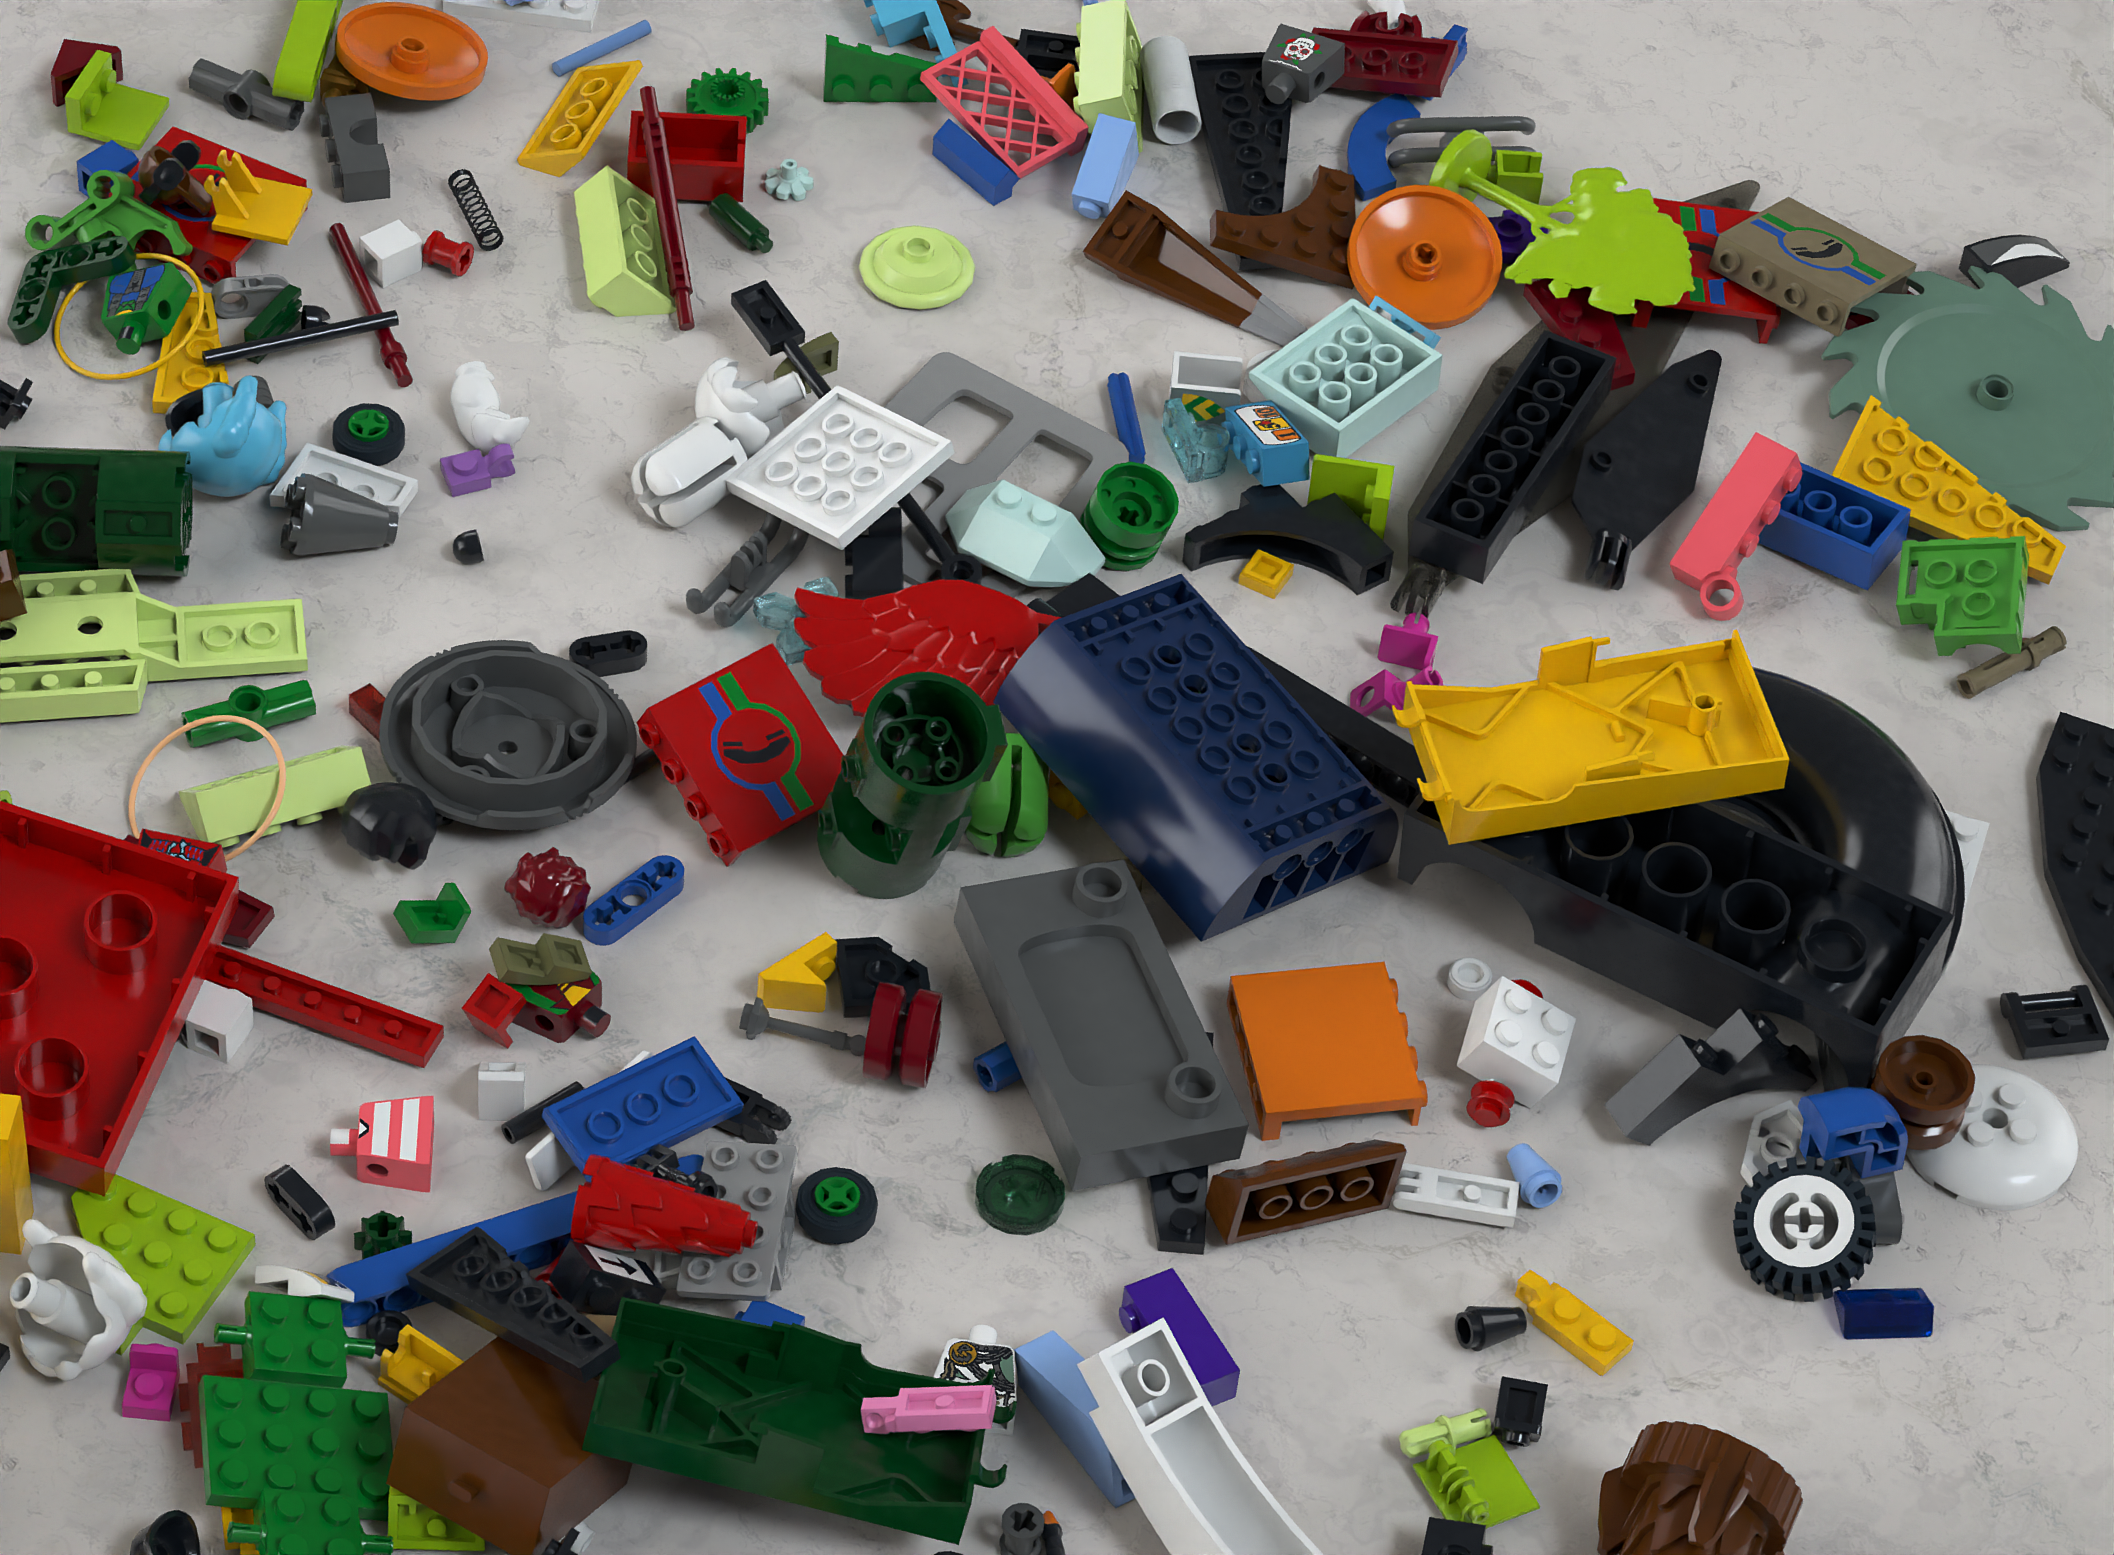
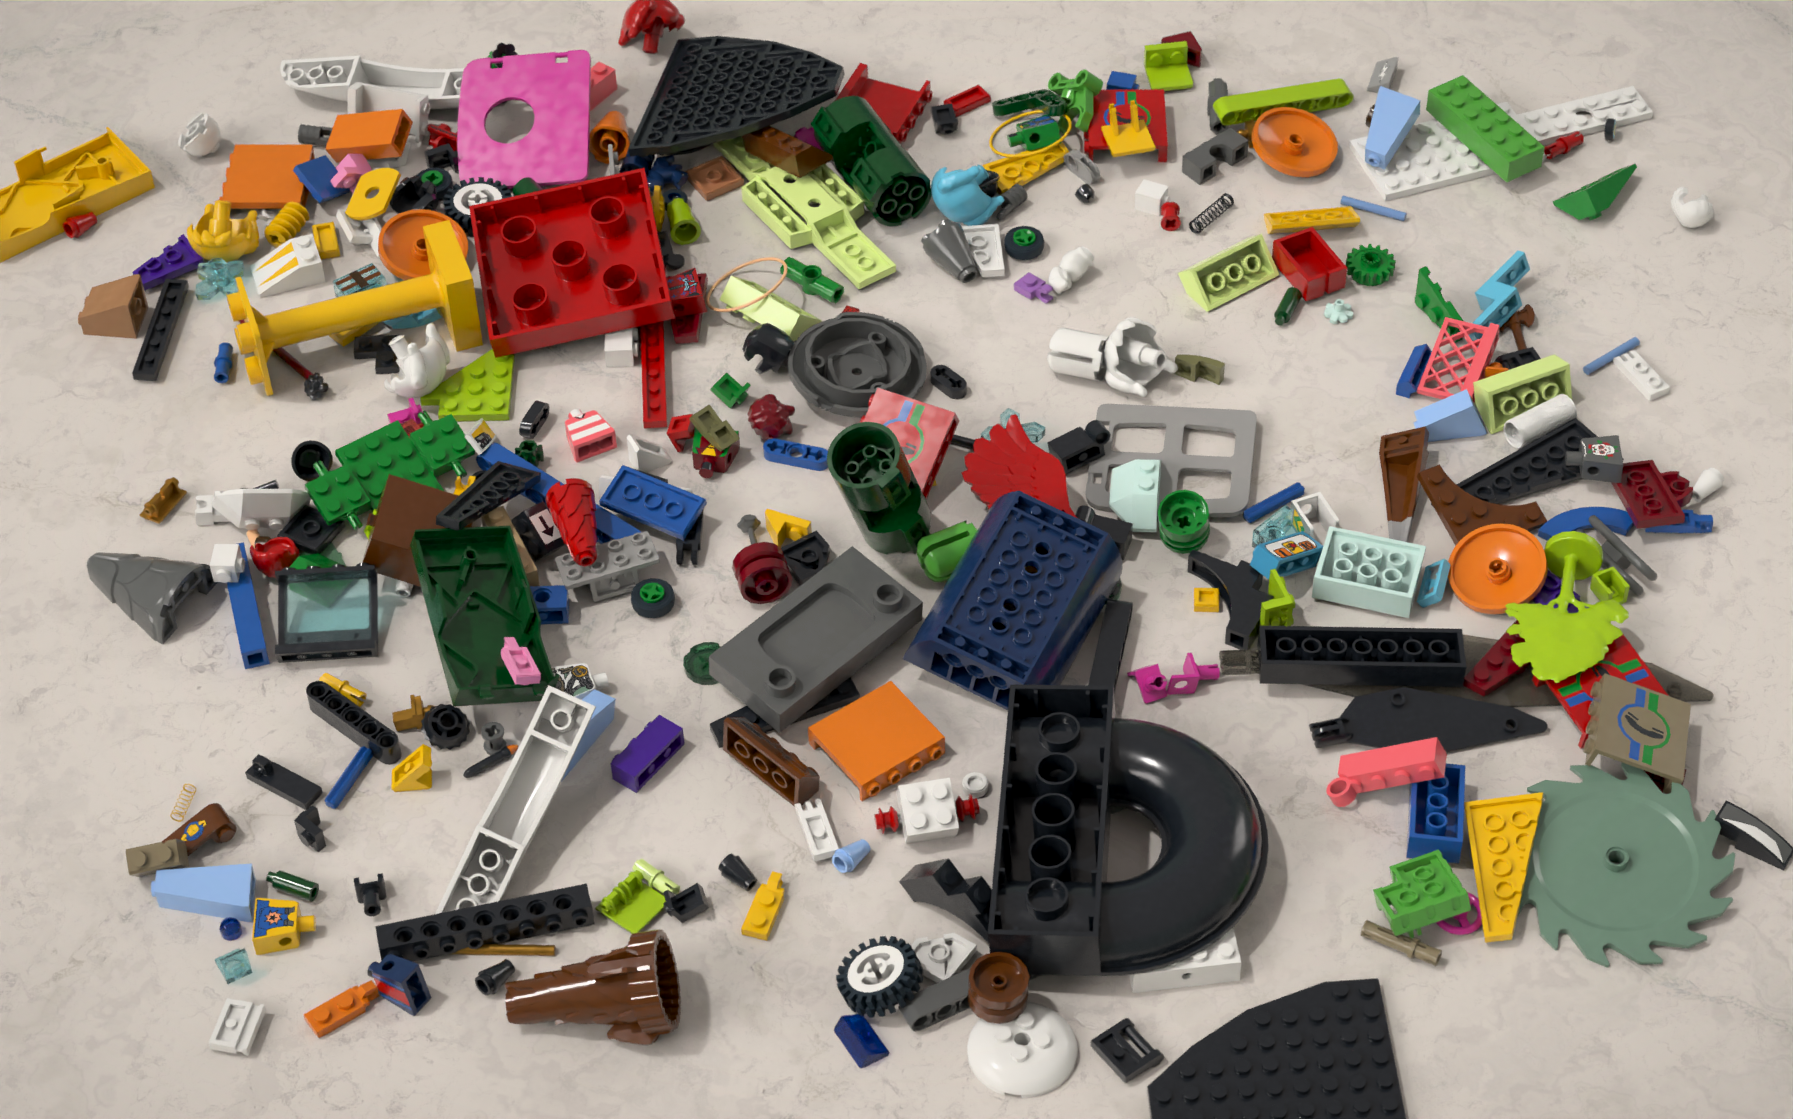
camera: 70 degrees right, 0 degrees up
cap [137,140,212,216] -> none
black piece [202,310,399,367] -> none
dark green tile [244,284,302,364] -> none
dark red bar [329,223,413,387] -> none
black hinge [453,529,484,564] -> none
black hinge [629,1144,718,1198] -> none
dark red axle [640,86,695,331] -> none
dark grey piece [686,512,809,628] -> none
white plate [725,385,955,550] -> none
black bar [731,280,982,585] -> none
yellowish green piece [859,225,975,310] -> none
yellow piece [1392,629,1790,845] -> none
blue brick [1797,1087,1908,1179] -> none

